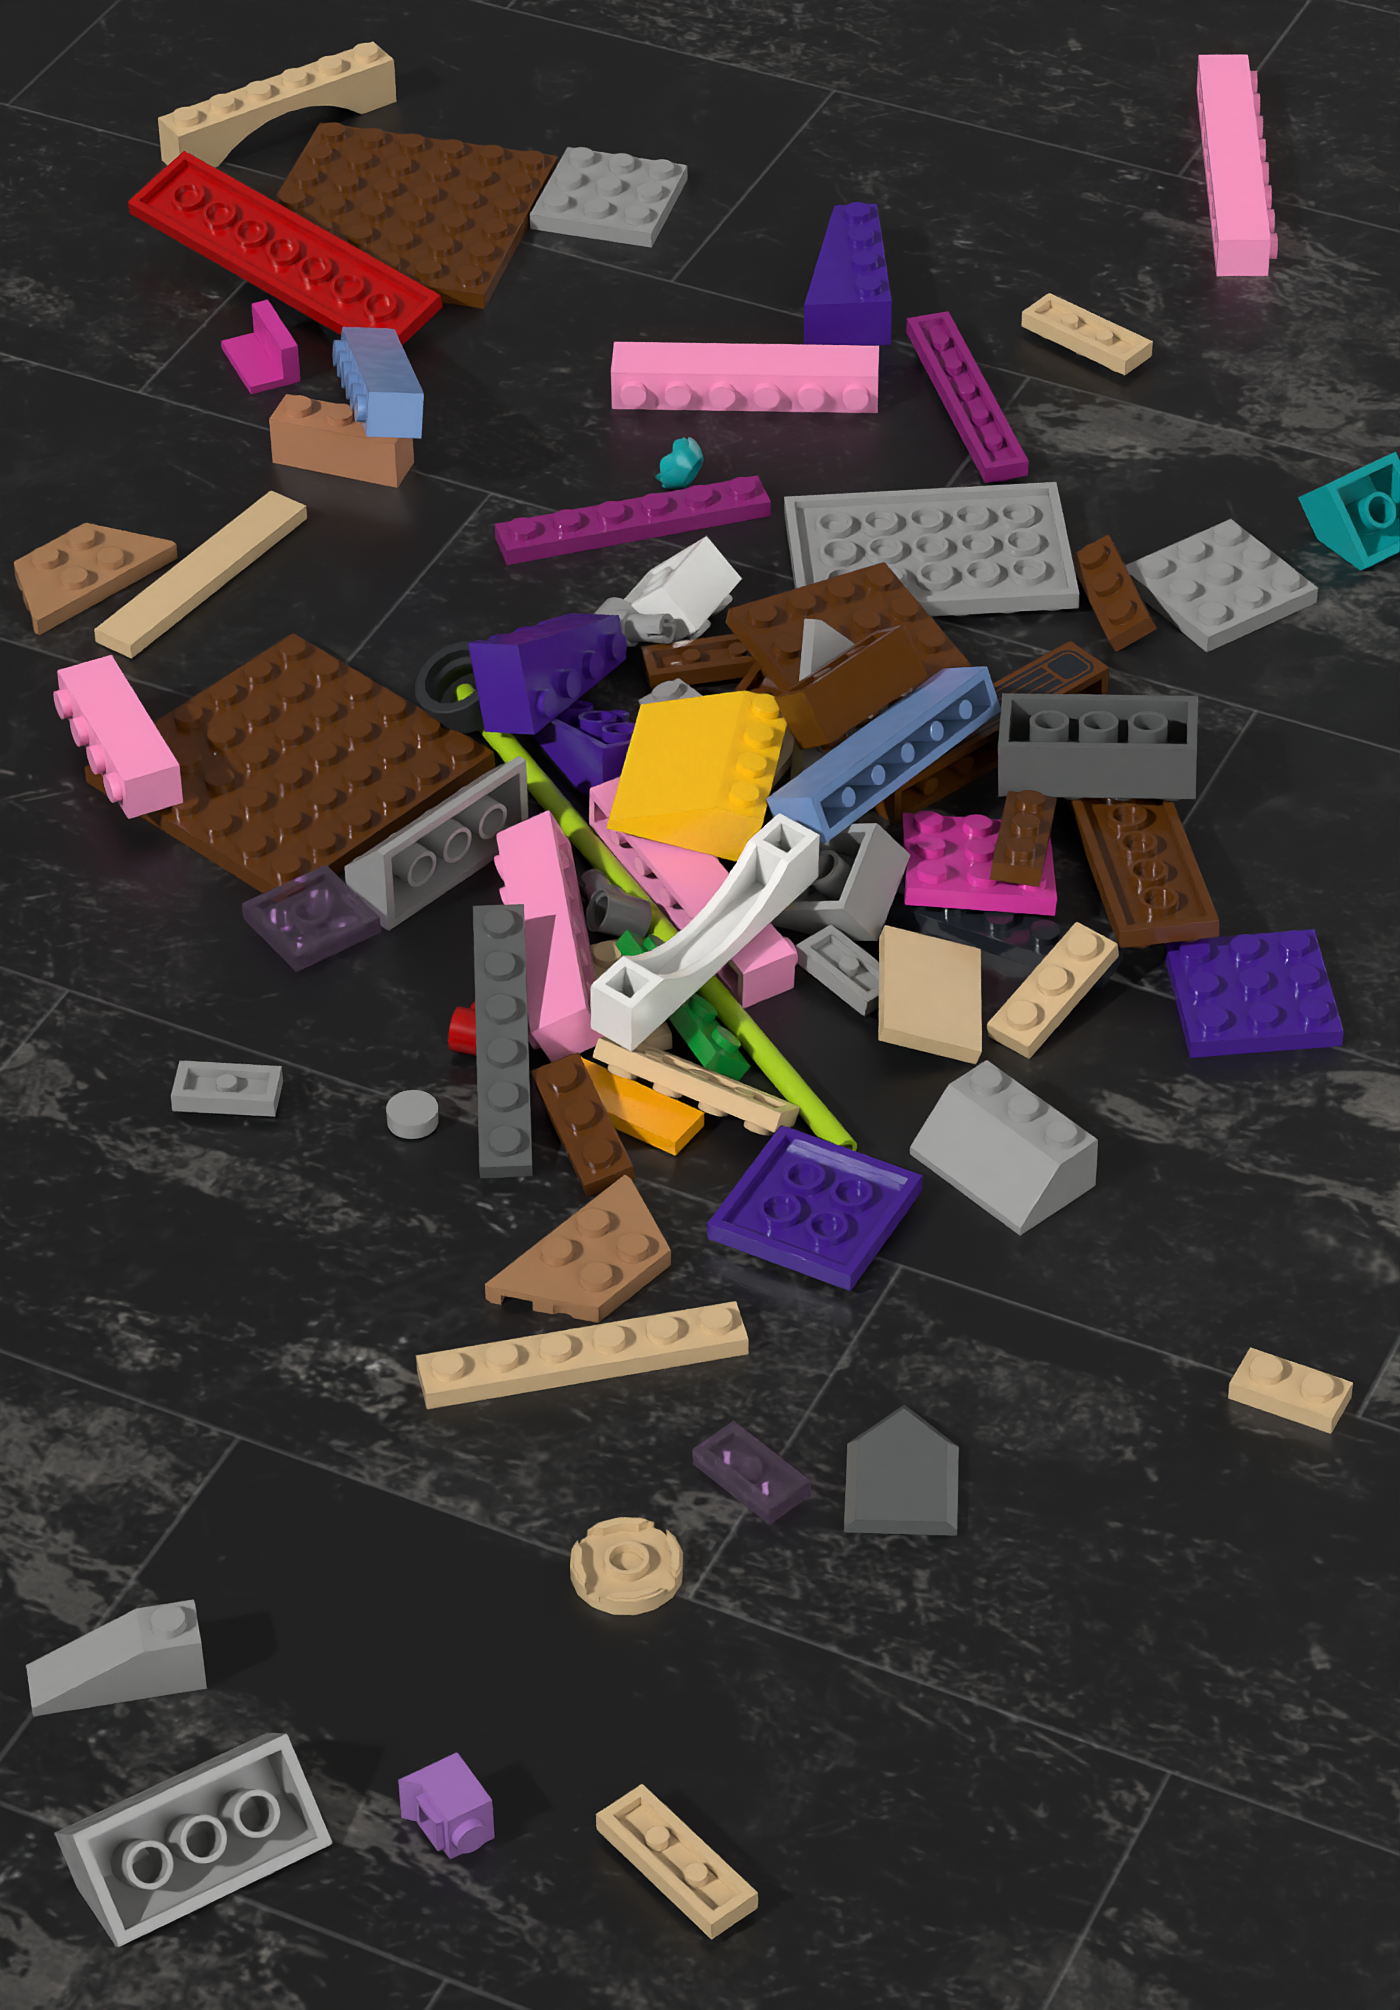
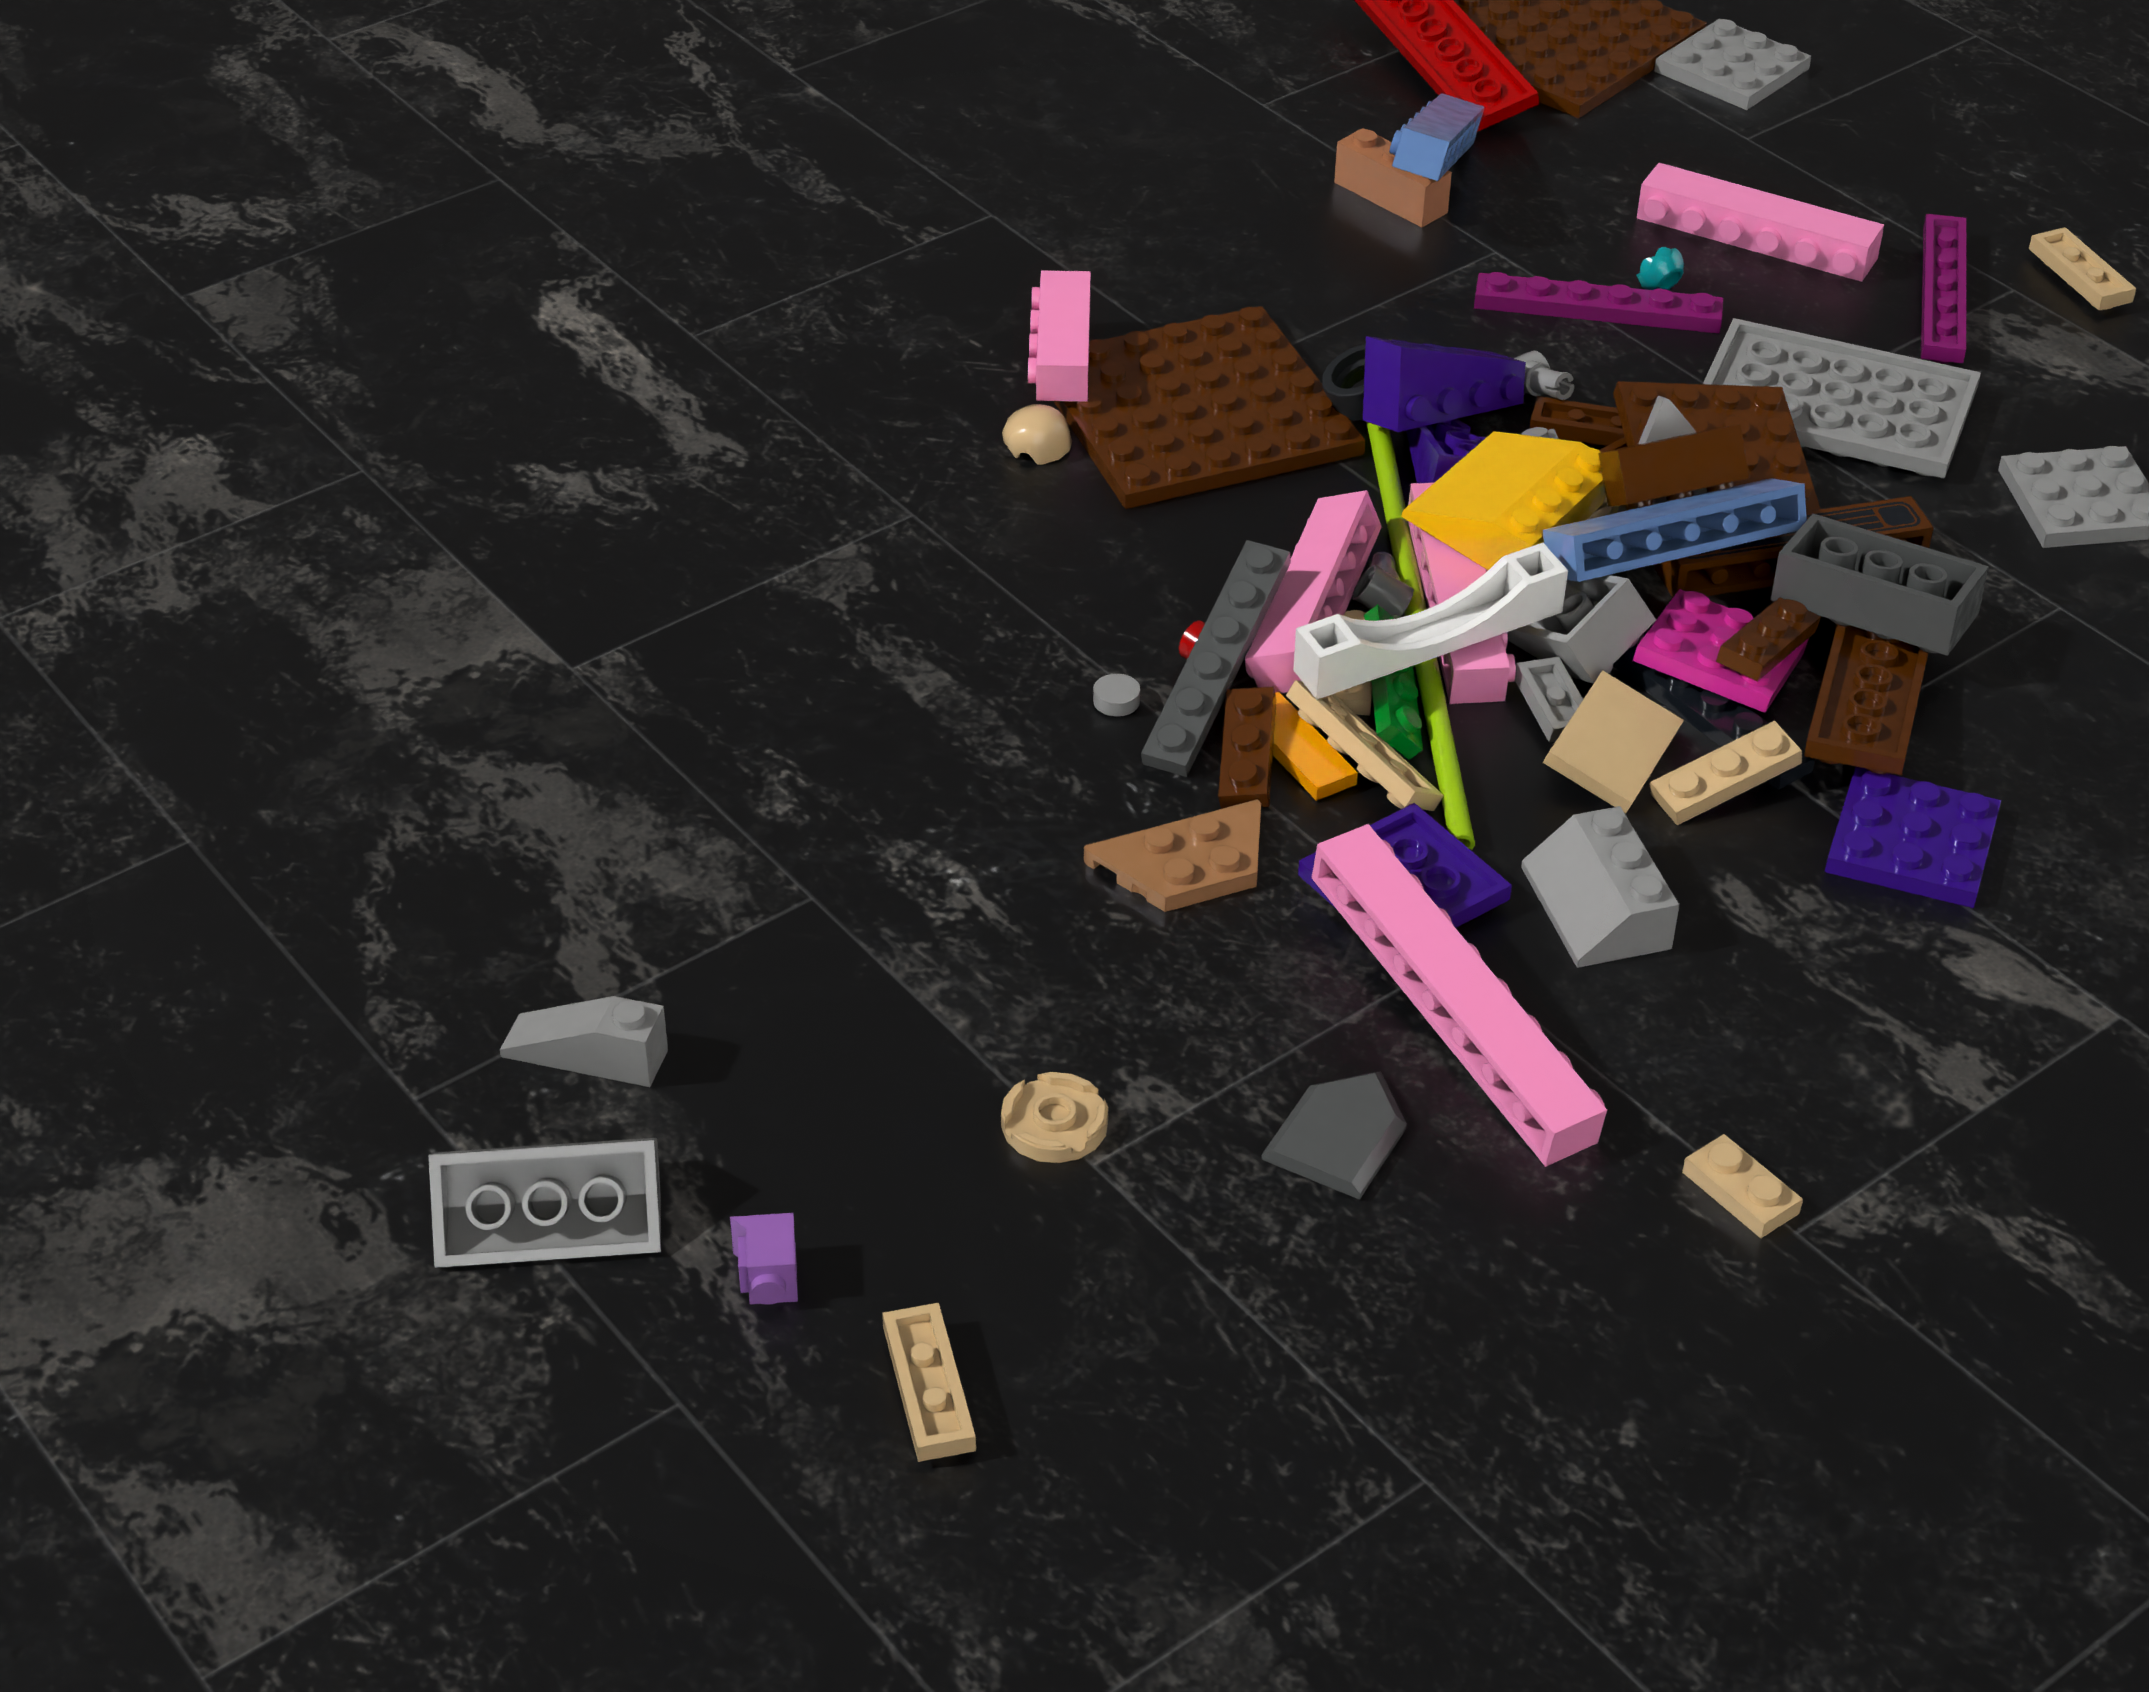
camera: 25 degrees right, 0 degrees up
medium nougat wing [14,523,178,635] -> none
tan tile [94,491,307,659] -> none
light grey plate [171,1061,283,1117] -> none
dark pink panel [221,300,301,394] -> none
clear purple plate [242,865,381,972] -> none
light grey slope [345,756,529,931] -> none
tan plate [416,1301,749,1409] -> none
white slope [624,536,742,644] -> none
clear purple plate [693,1421,810,1525] -> none
dark purple wedge [804,202,892,346] -> none
reddish brown plate [1072,534,1157,652] -> none
none -> tan hair [1002,404,1072,465]
none -> bright pink brick [1312,824,1607,1167]

